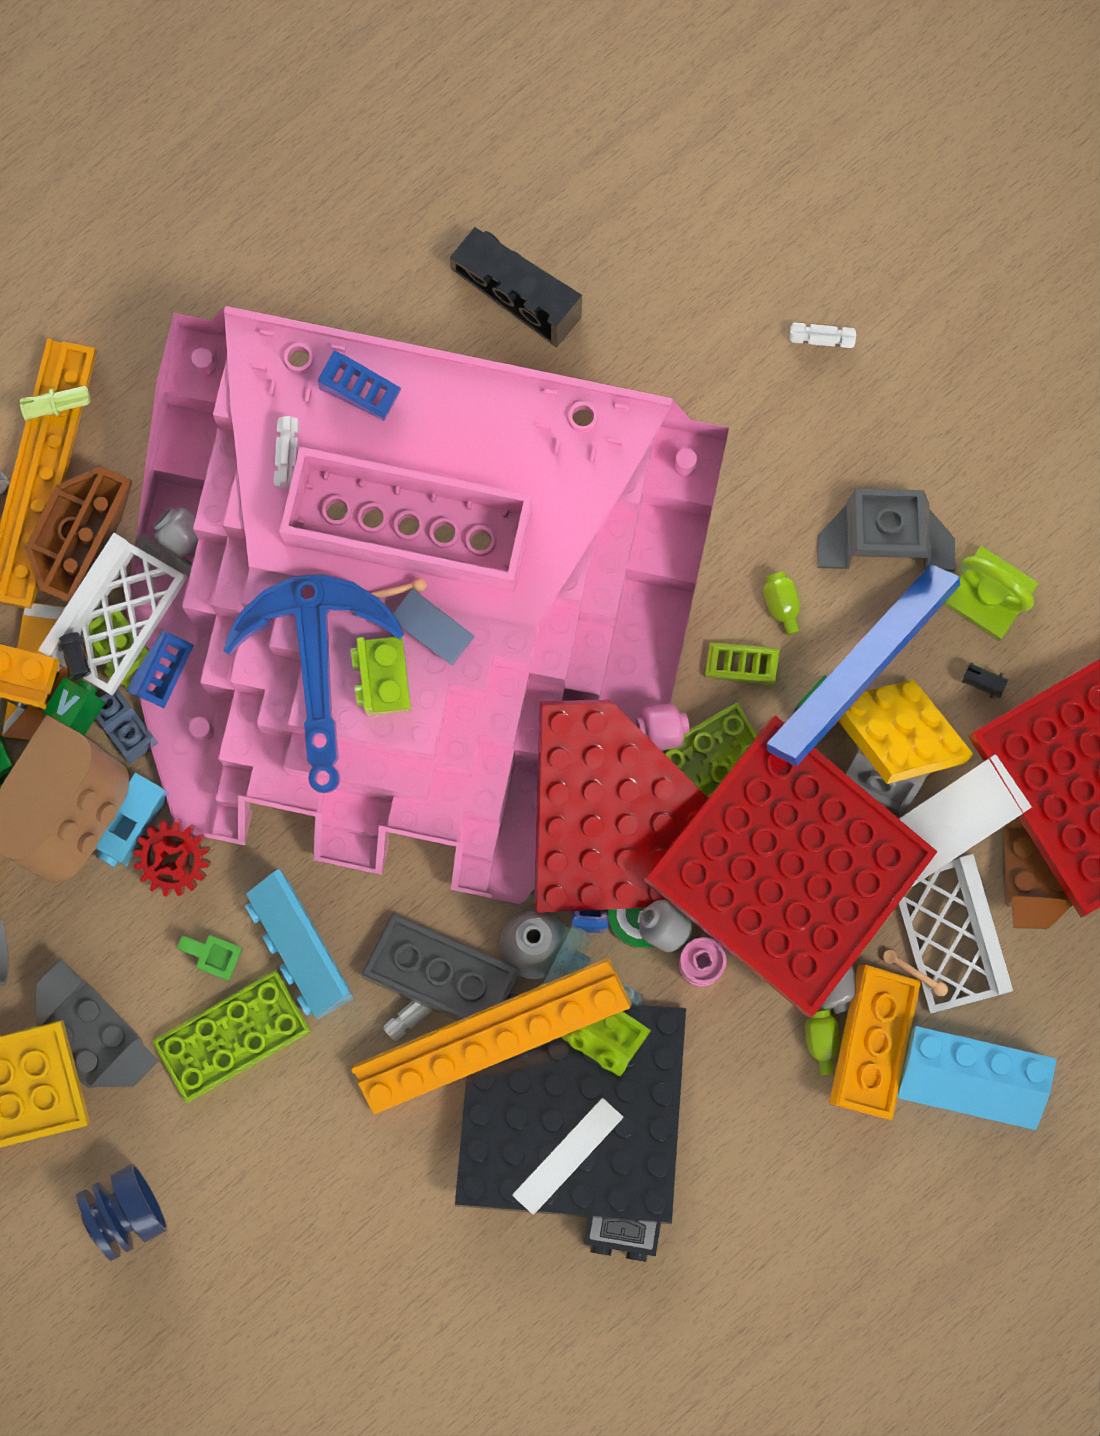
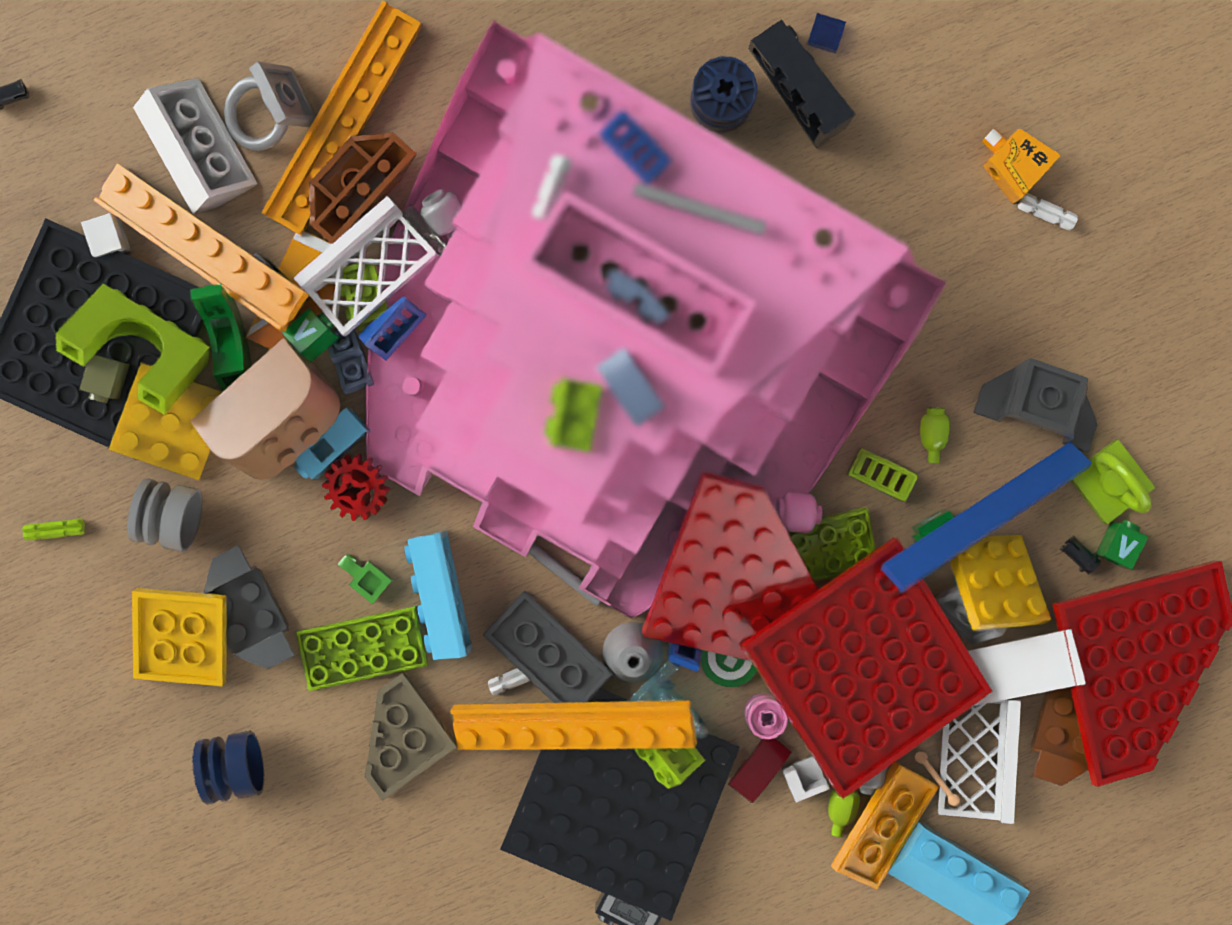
camera: 20 degrees right, 10 degrees up
yellowish green axle [20,386,91,421] -> none
black pin [57,632,91,680] -> none
blue piece [223,575,405,793] -> none
light nougat hinge [371,578,427,598] -> none
white sticker [512,1098,624,1215] -> none
light grey head [639,900,692,952] -> none
none -> dark tan plate [364,672,457,801]
none -> light grey bar [528,543,600,606]
none -> sand blue slope [606,269,669,326]
none -> light grey bar [633,182,767,236]
none -> dark blue wheel [690,56,758,133]
none -> dark red slope [728,738,792,803]
none -> white panel [781,755,830,802]
none -> clear blue tile [807,13,846,54]
none -> light orange torso [981,128,1061,204]
none -> green brick [1096,520,1148,570]

